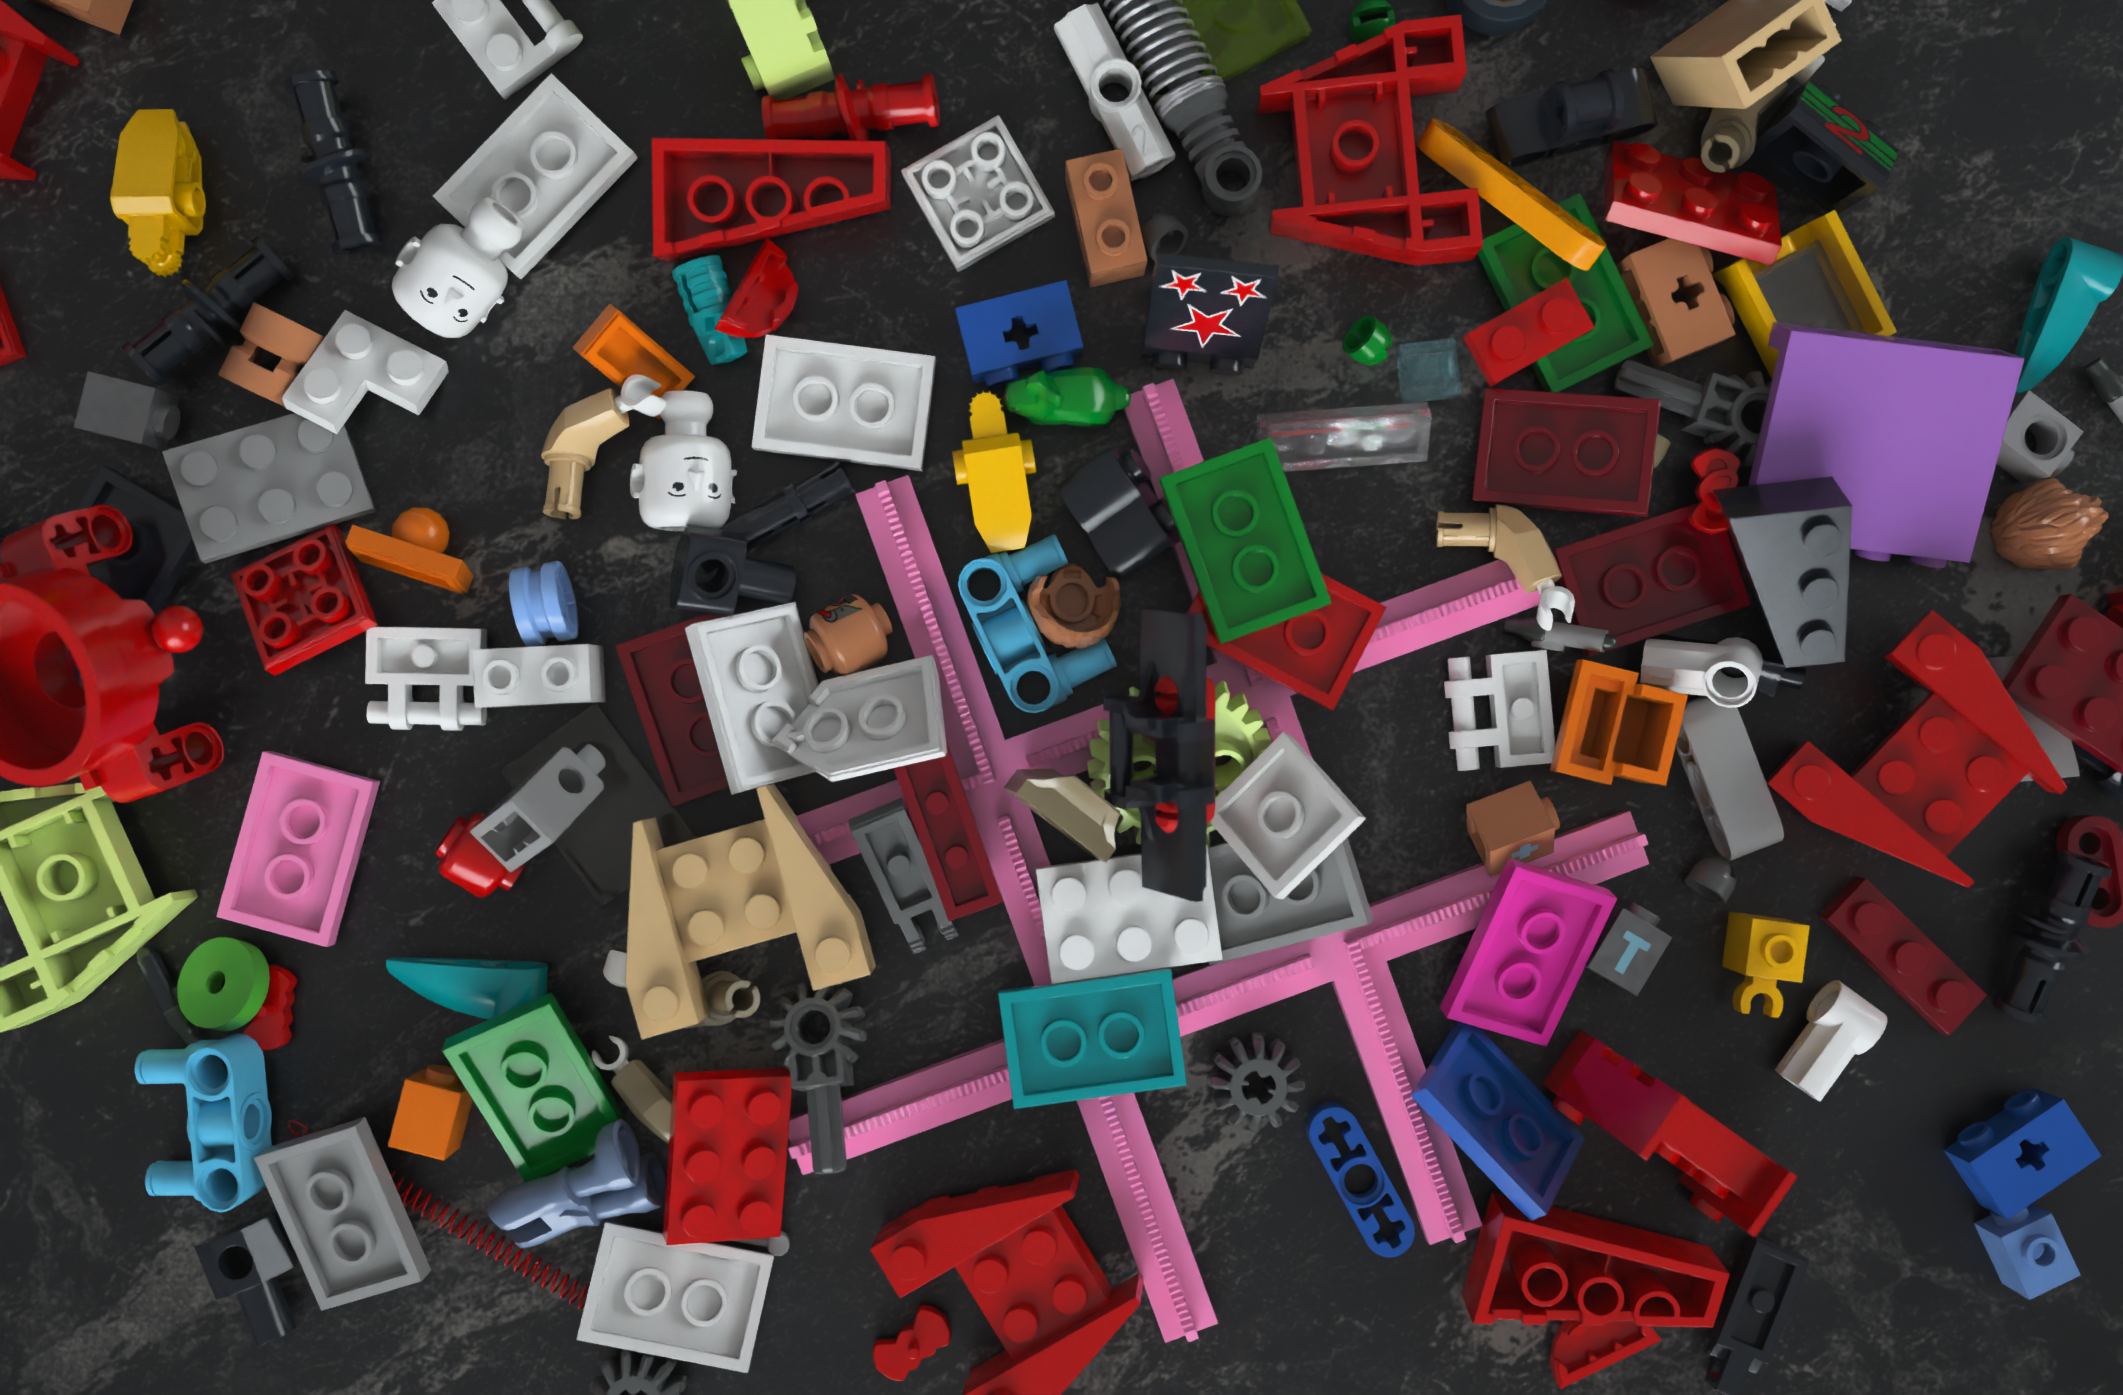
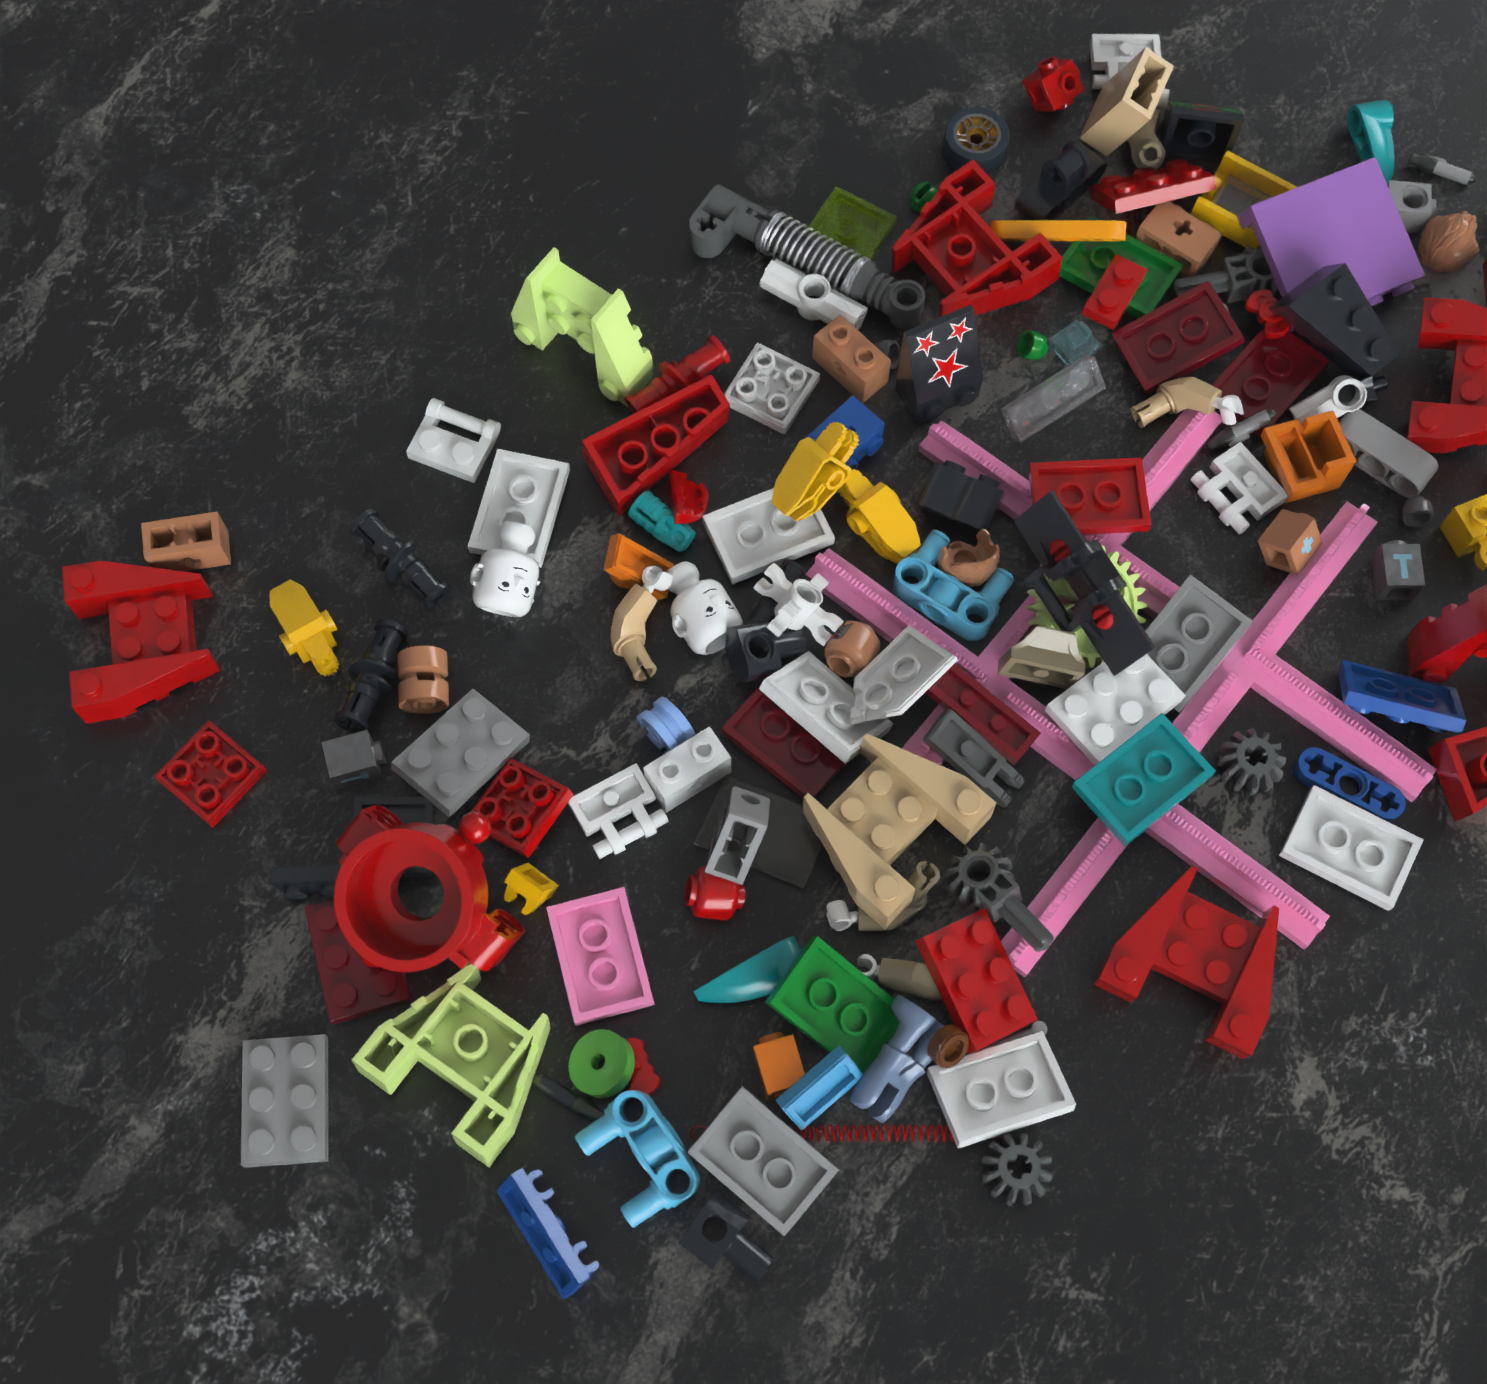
camera: 30 degrees left, 20 degrees down
white plate [282,310,449,434] -> none
orange tile [345,507,474,595] -> none
red piece [872,1305,952,1381] -> none
green animal [1003,367,1131,429] -> none
green plate [1159,437,1332,645] -> none
white plate [1210,732,1366,899] -> none
dark pink plate [1440,858,1617,1047] -> none
none -> blue plate [497,1168,599,1300]
none -> yellow tile [504,863,559,915]
none -> white pin [753,563,844,646]
none -> yellow hinge [772,421,859,522]
none -> dark azure tile [775,1045,863,1131]
none -> reddish brown tile [927,1024,969,1068]
none -> white plate [1279,785,1424,911]

